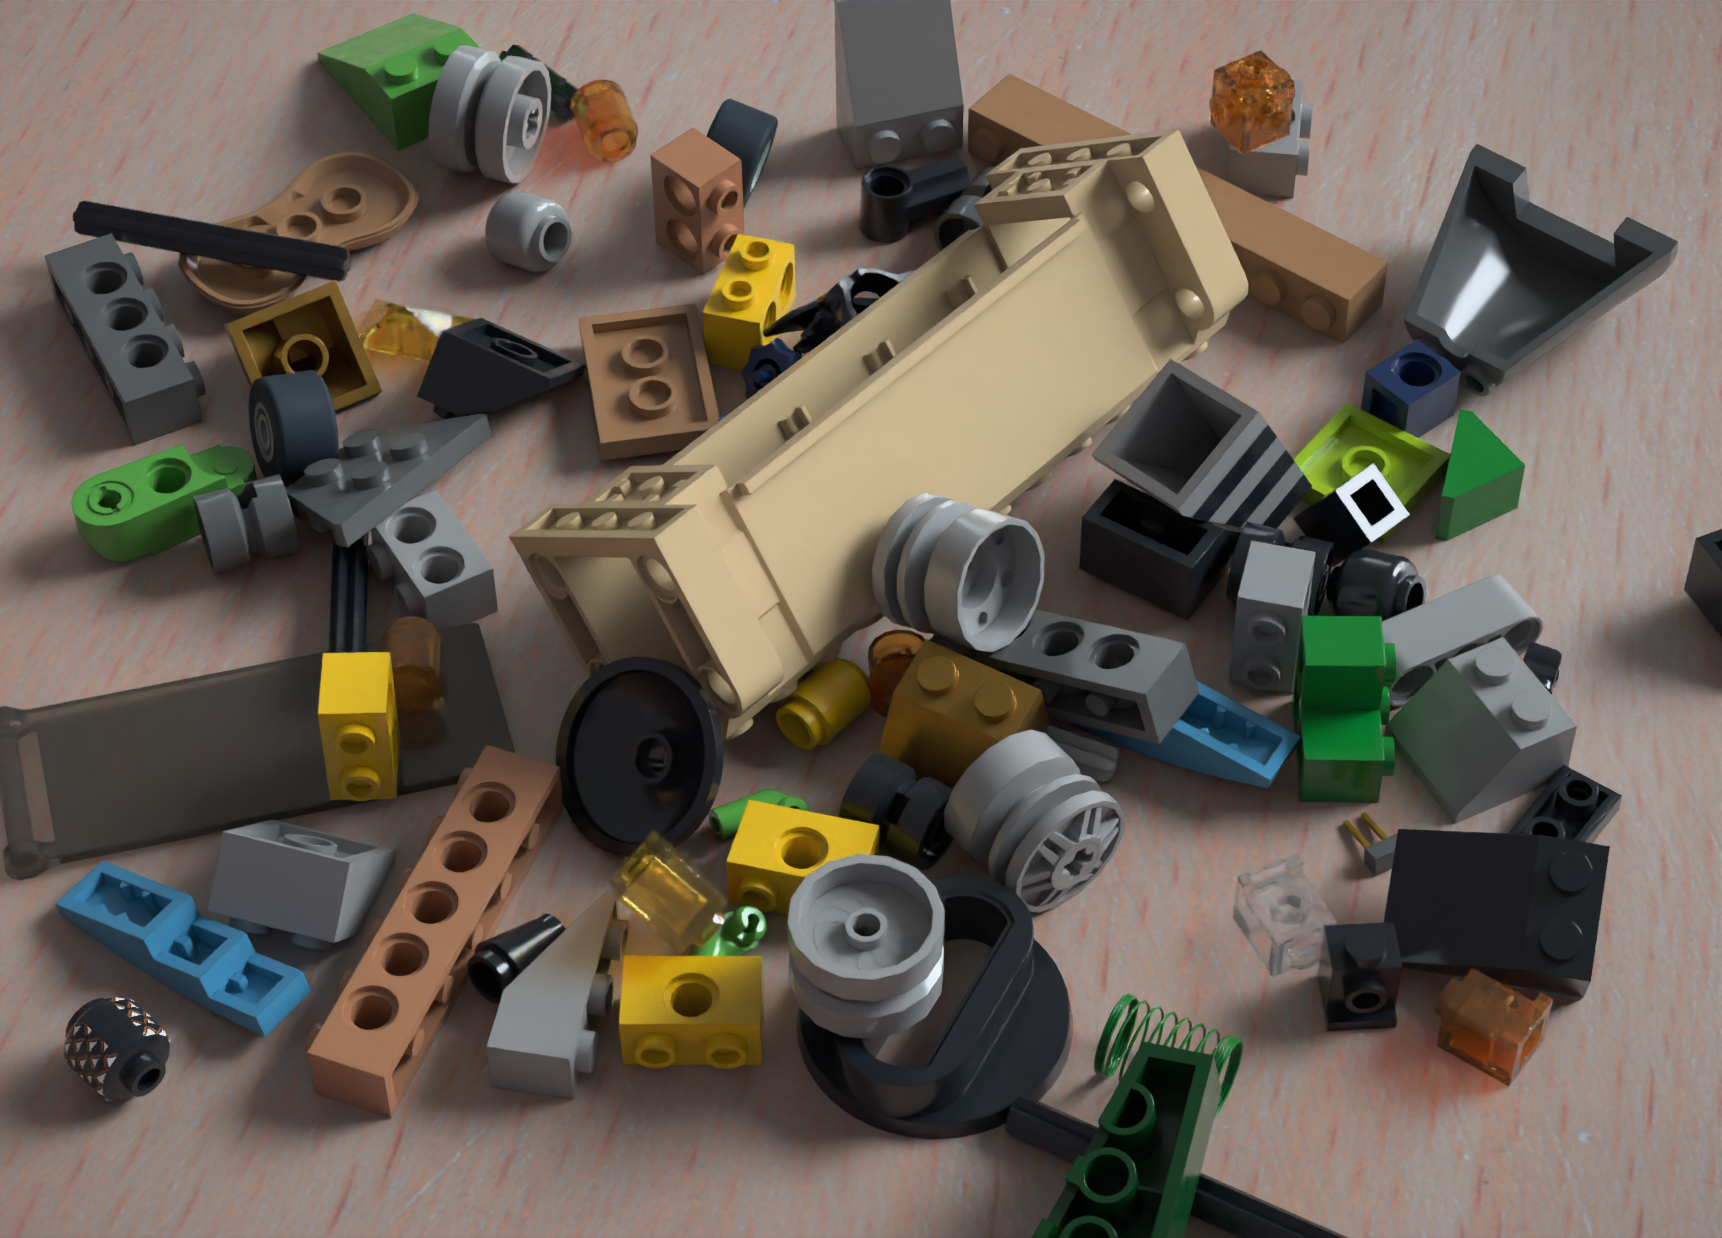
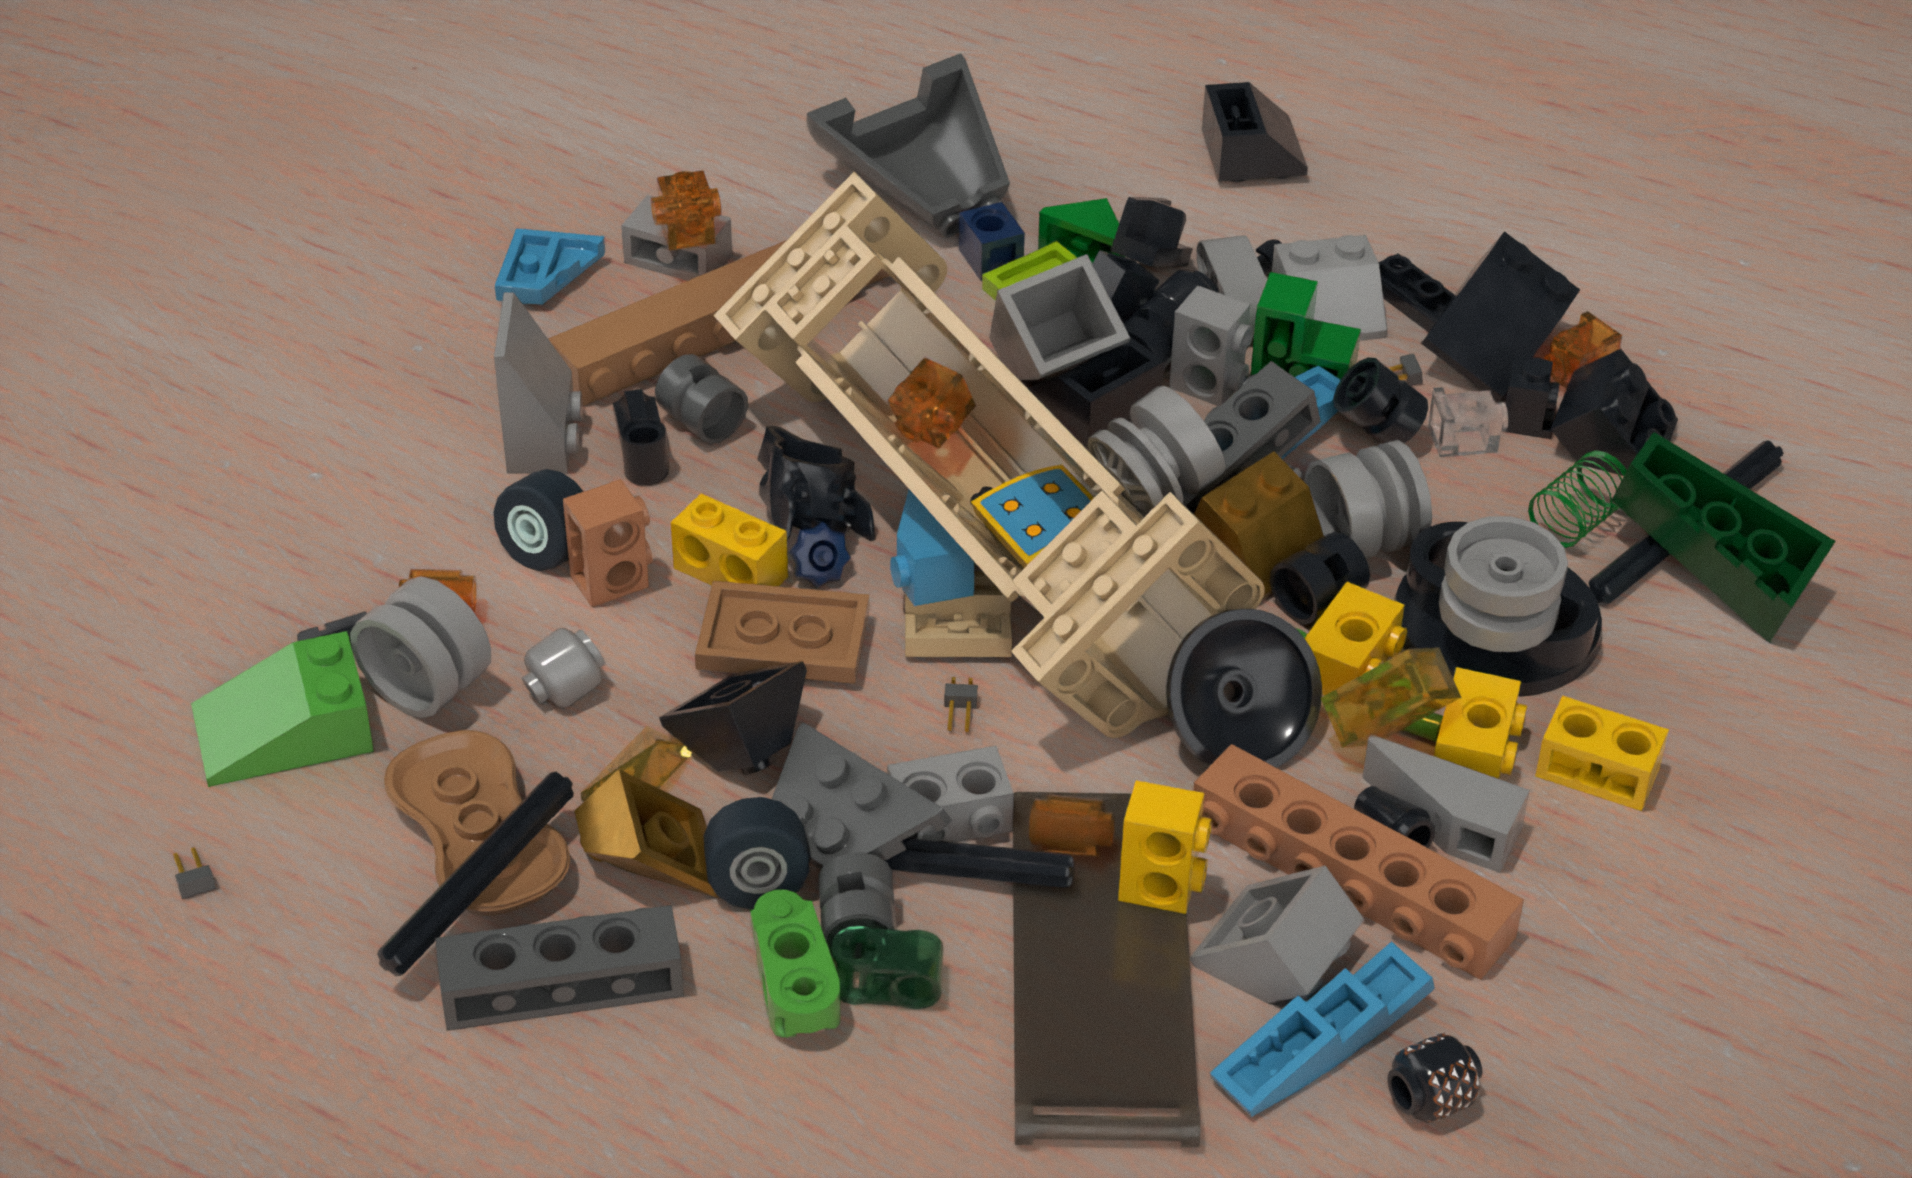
camera: 75 degrees left, 5 degrees down
none -> dark grey piece [173,847,216,899]
none -> dark azure wing [495,228,605,305]
none -> clear green piece [832,926,944,1009]
none -> black panel [1111,197,1193,267]
none -> black wheel [1333,357,1429,444]
none -> yellow brick [1535,695,1669,811]
none -> black slope [1550,348,1678,476]

